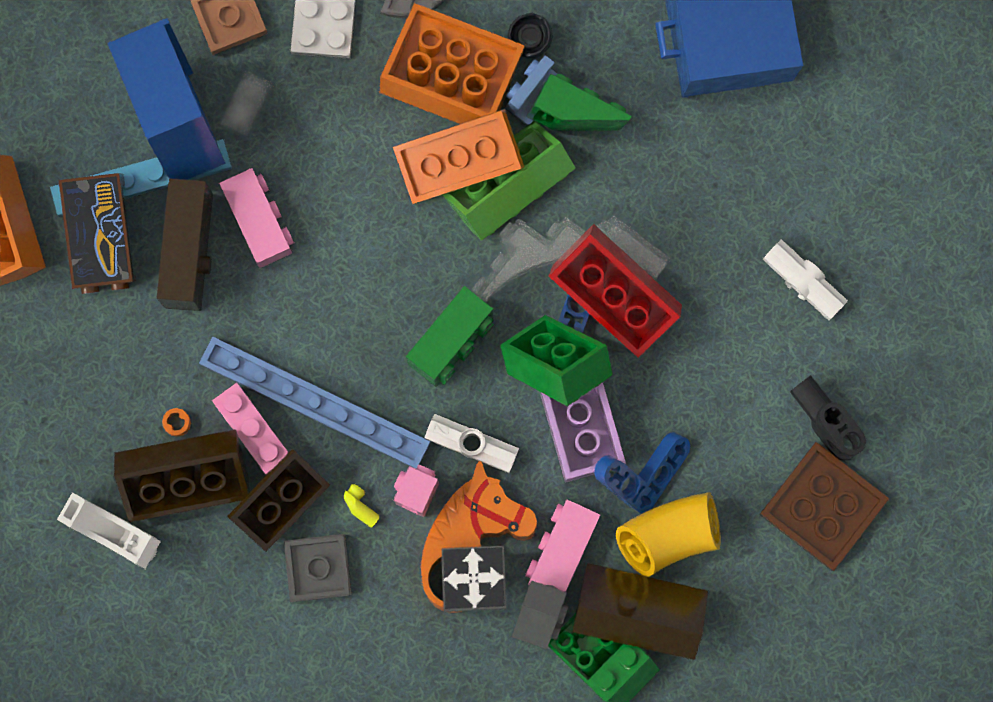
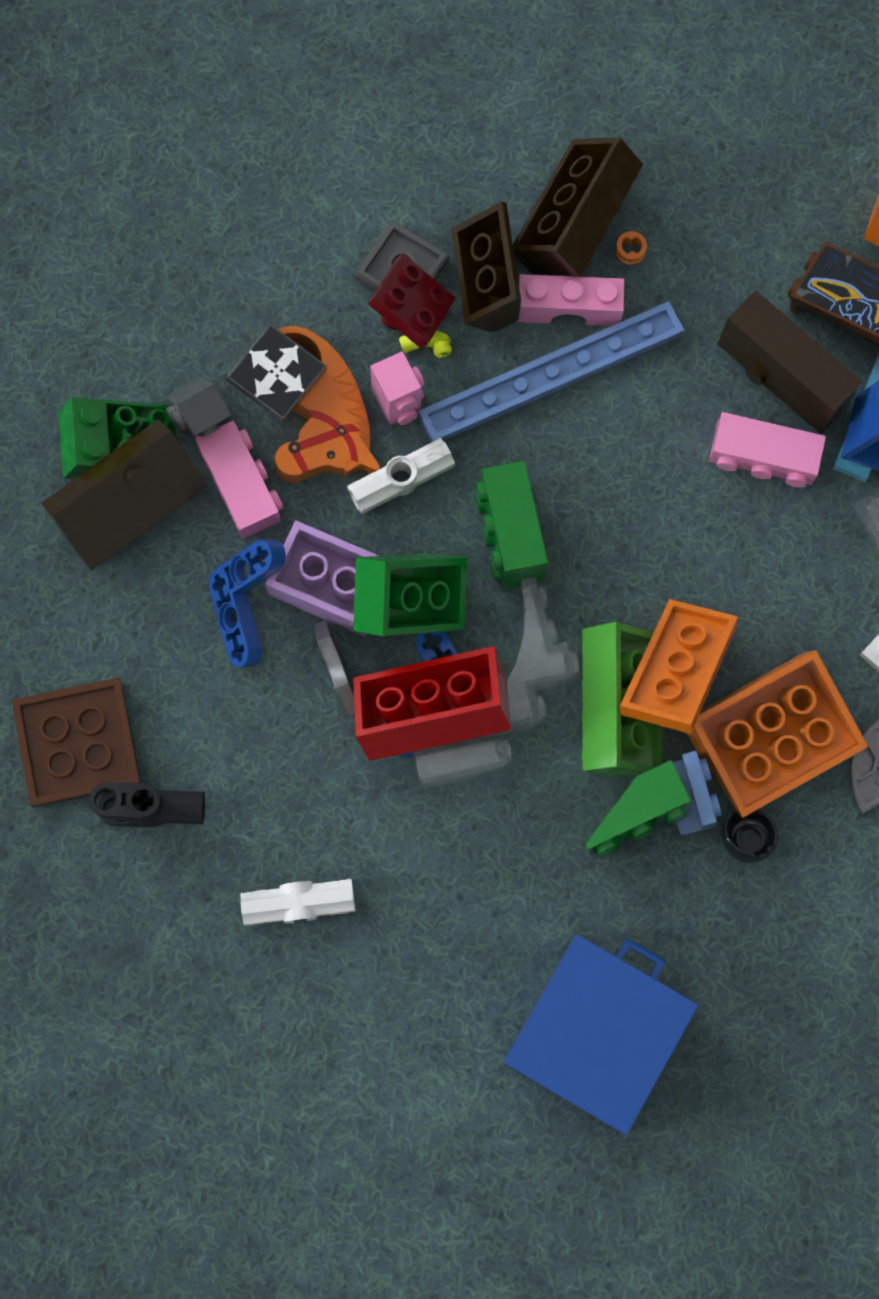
camera: 125 degrees right, 5 degrees down
white arch [57,493,161,569] -> none
yellow brick [616,492,721,577] -> none
none -> flat silver tile [314,620,355,716]
none -> dark red plate [368,253,456,349]

